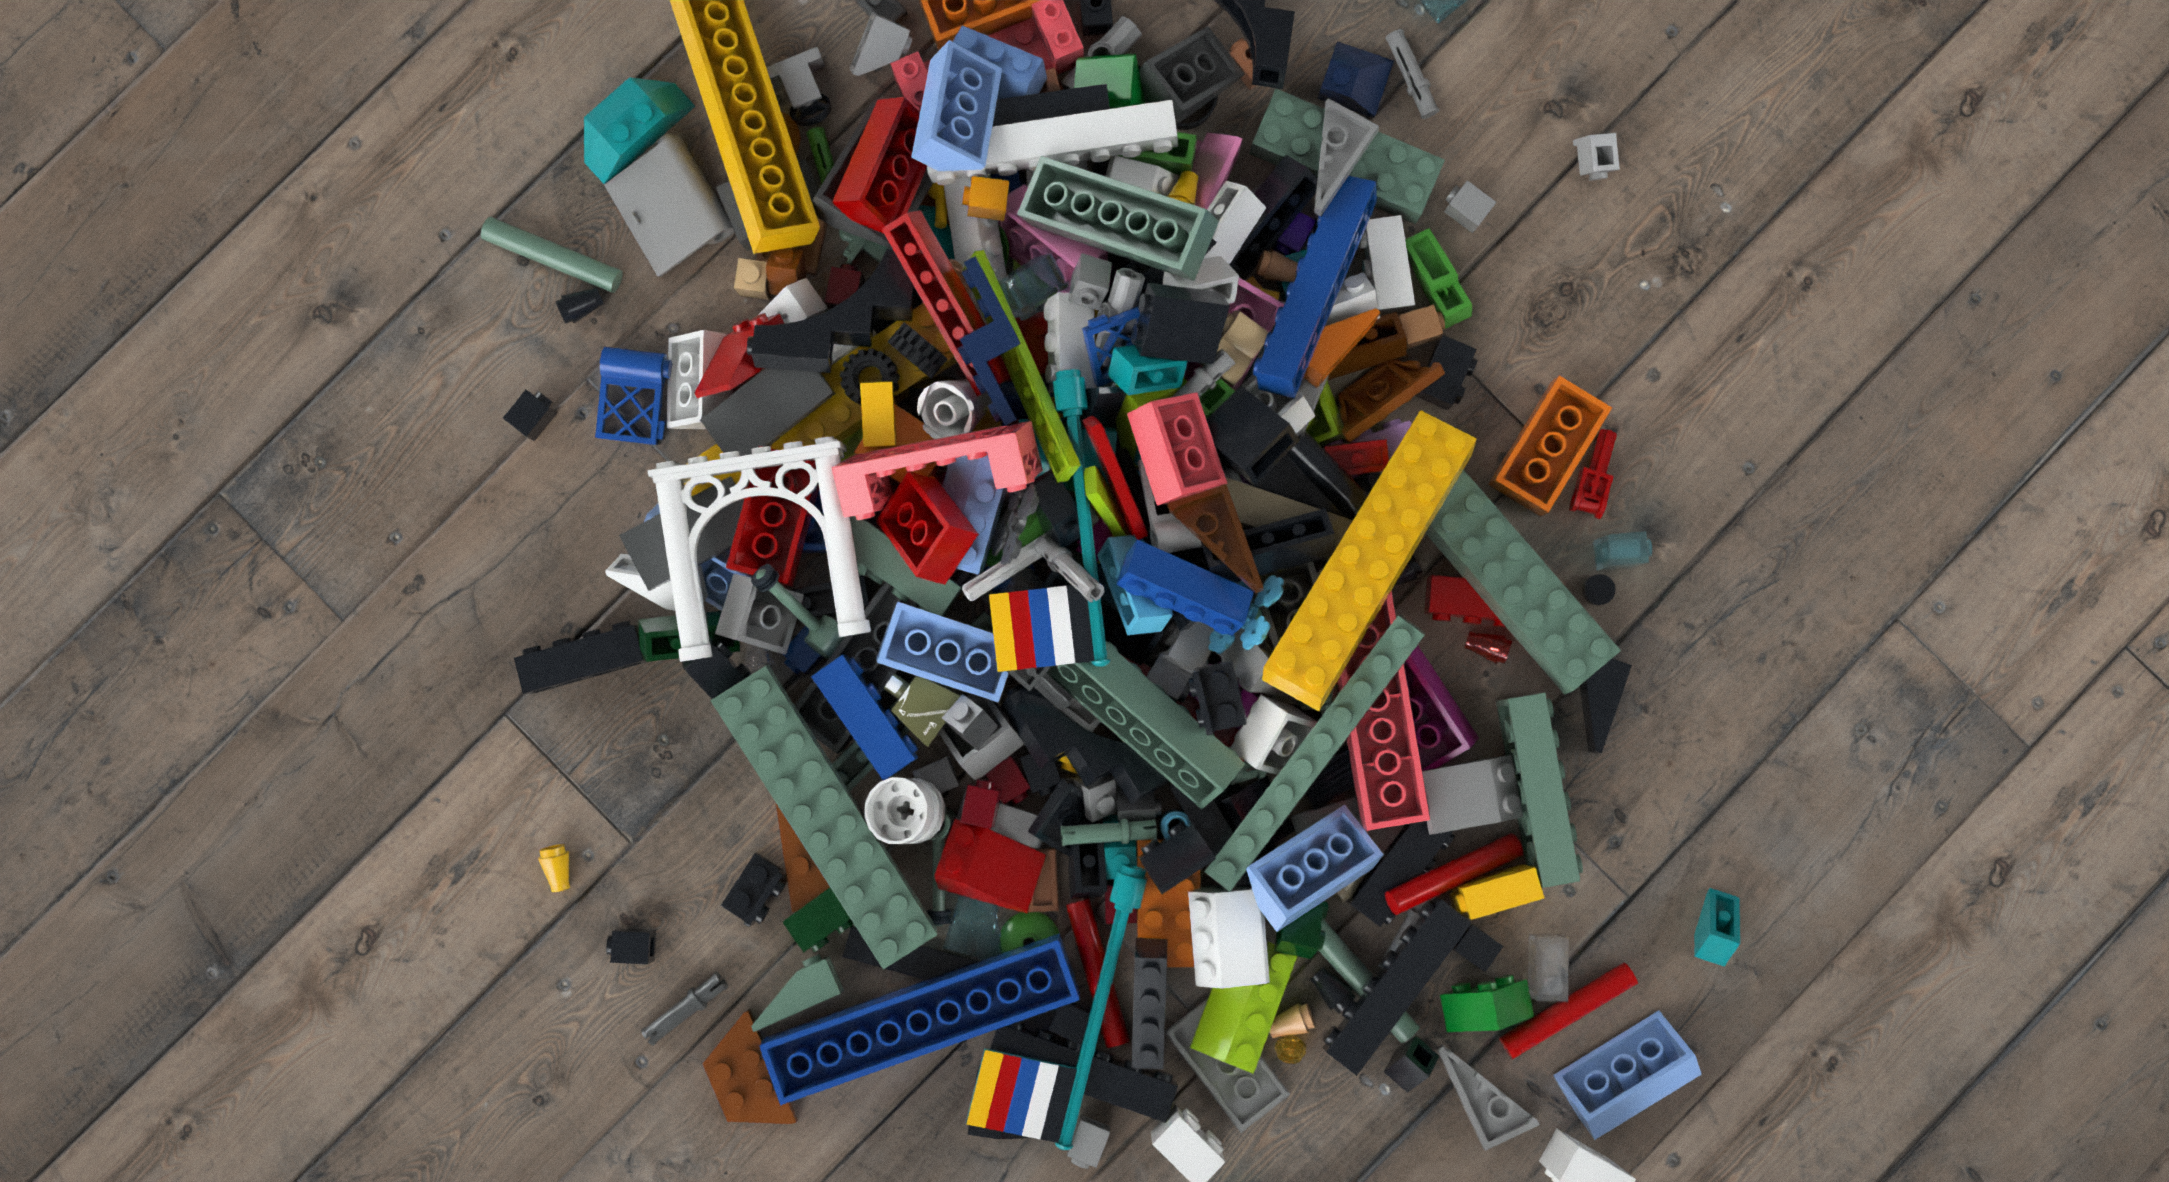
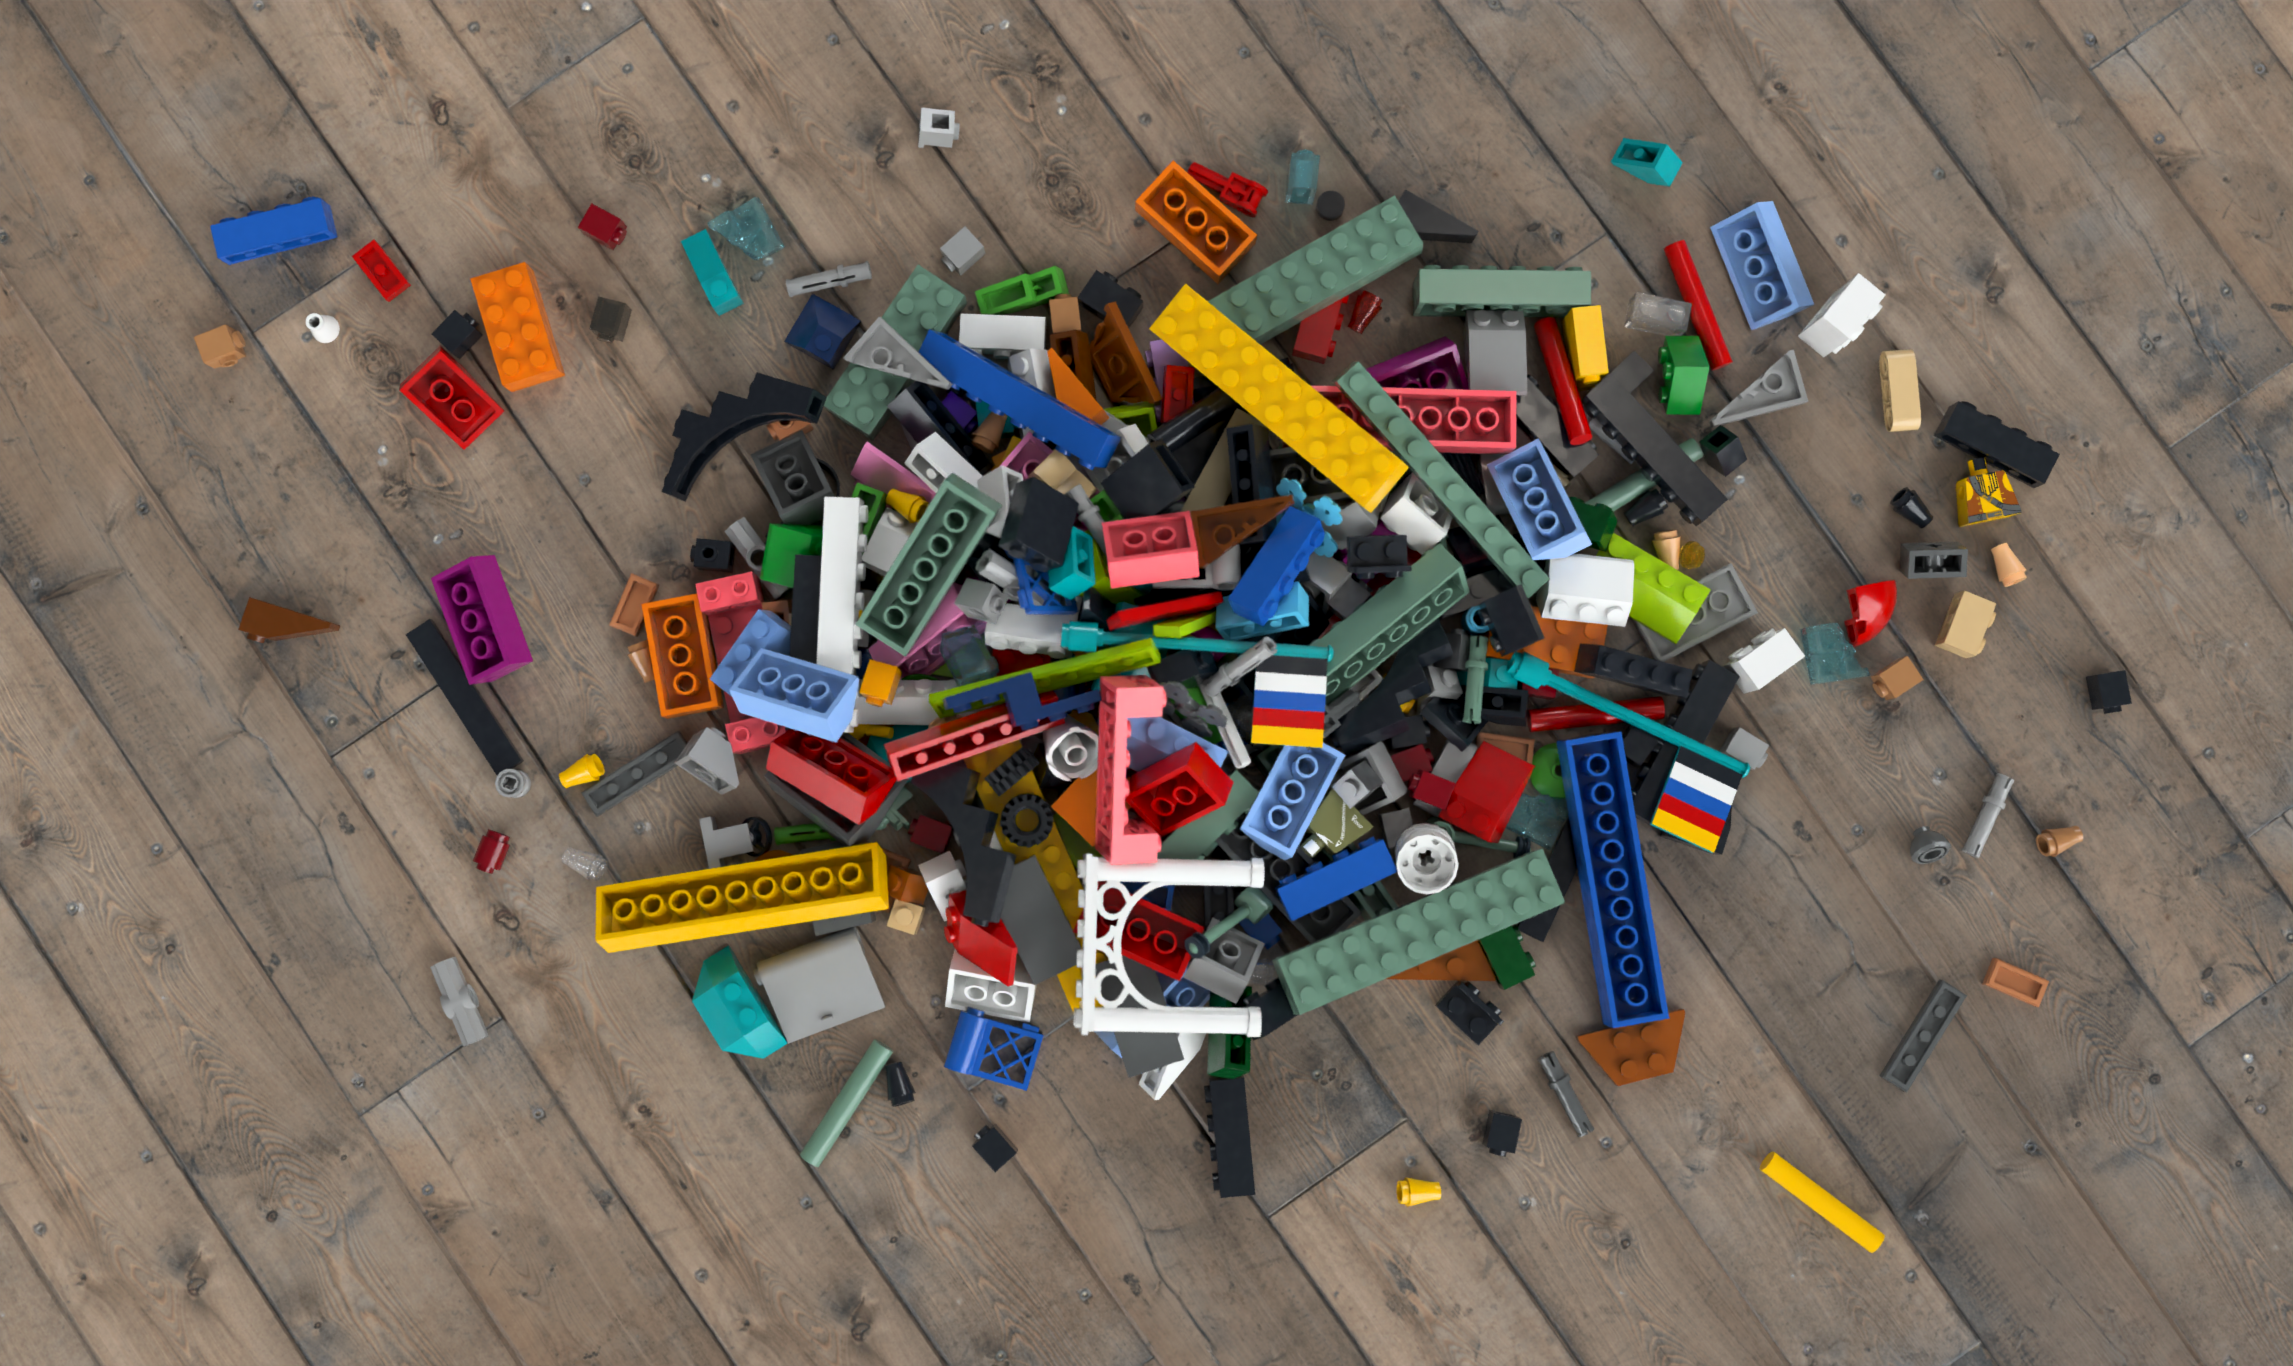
camera: 85 degrees left, 0 degrees up
sand green slope [751,954,844,1032] -> none
yellow tile [860,381,896,447] -> none

